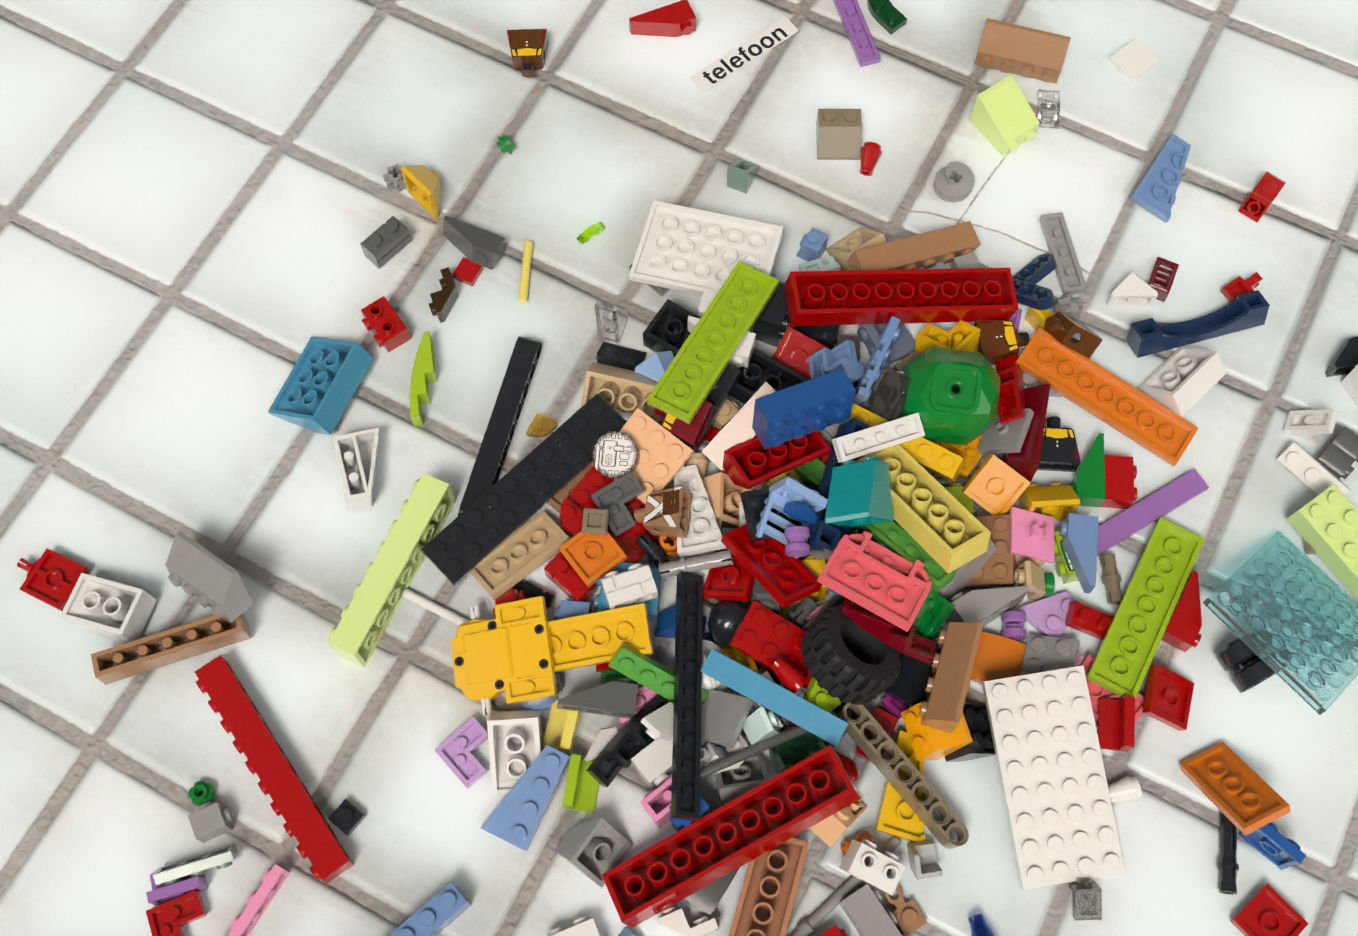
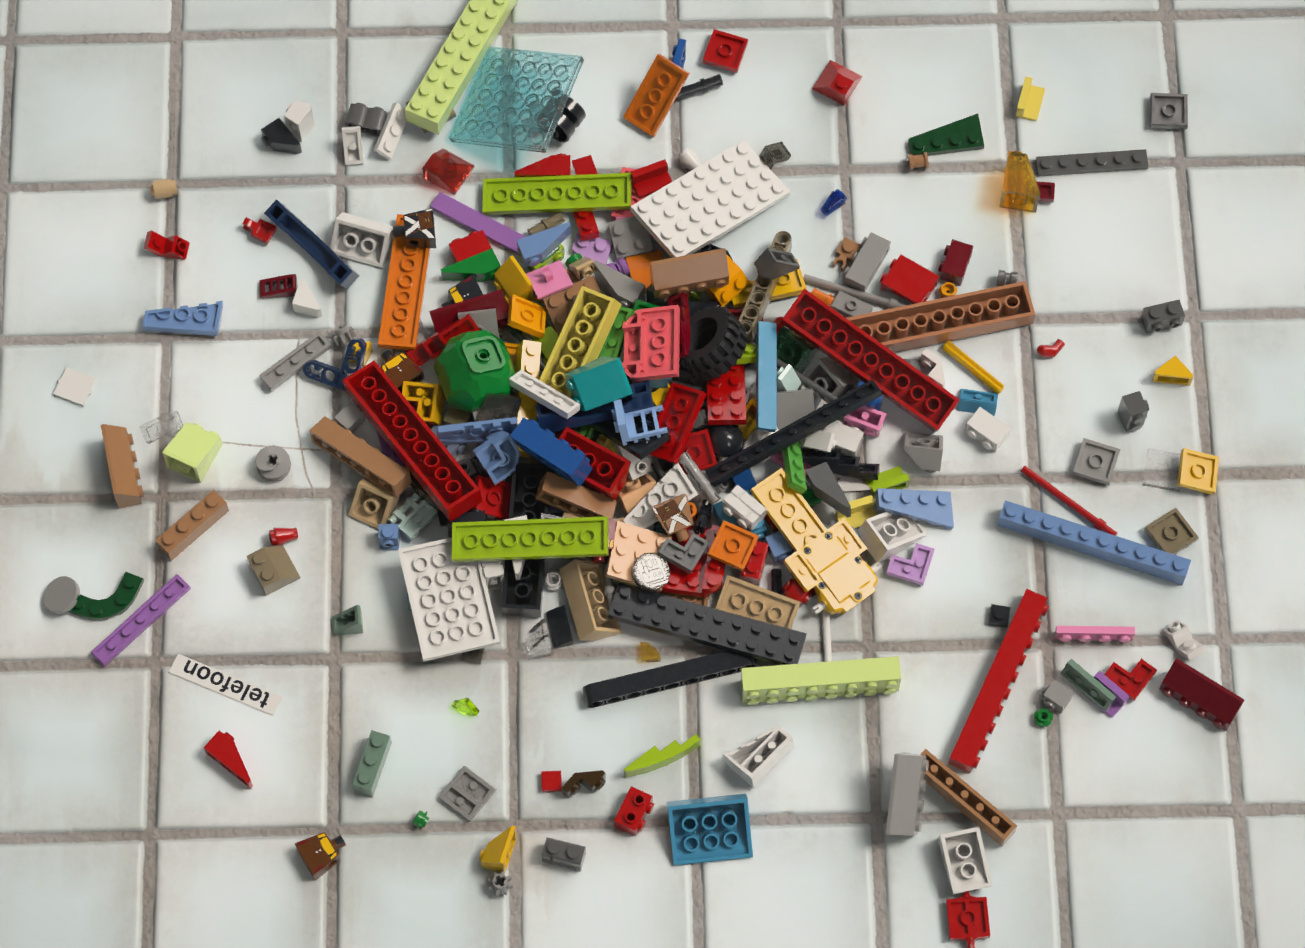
camera: 120 degrees left, 0 degrees up
dark grey slope [443,216,505,270] -> none
light yellow bar [518,241,533,303] -> none
dark tan tile [581,508,609,535] -> none
light blue slope [635,351,674,382] -> none
red cone [770,656,808,693] -> none
blue tile [783,502,818,524] -> none
medium lavender wheel [784,526,811,557] -> none
white brick [839,839,906,896] -> none
light grey panel [907,839,942,880] -> none
reddish brown torso [1045,311,1103,359] -> none
red plate [1142,665,1194,731] -> none
none -> tan brick [149,179,177,199]
none -> medium nougat brick [156,490,229,561]
none -> sand green brick [352,730,392,797]
none -> torso [393,208,436,248]
none -> clear red slope [422,149,475,195]
none -> light grey slope [439,766,497,821]
none -> red sticker [572,155,598,175]
none -> dark grey slope [754,248,800,279]
none -> light grey plate [831,291,873,317]

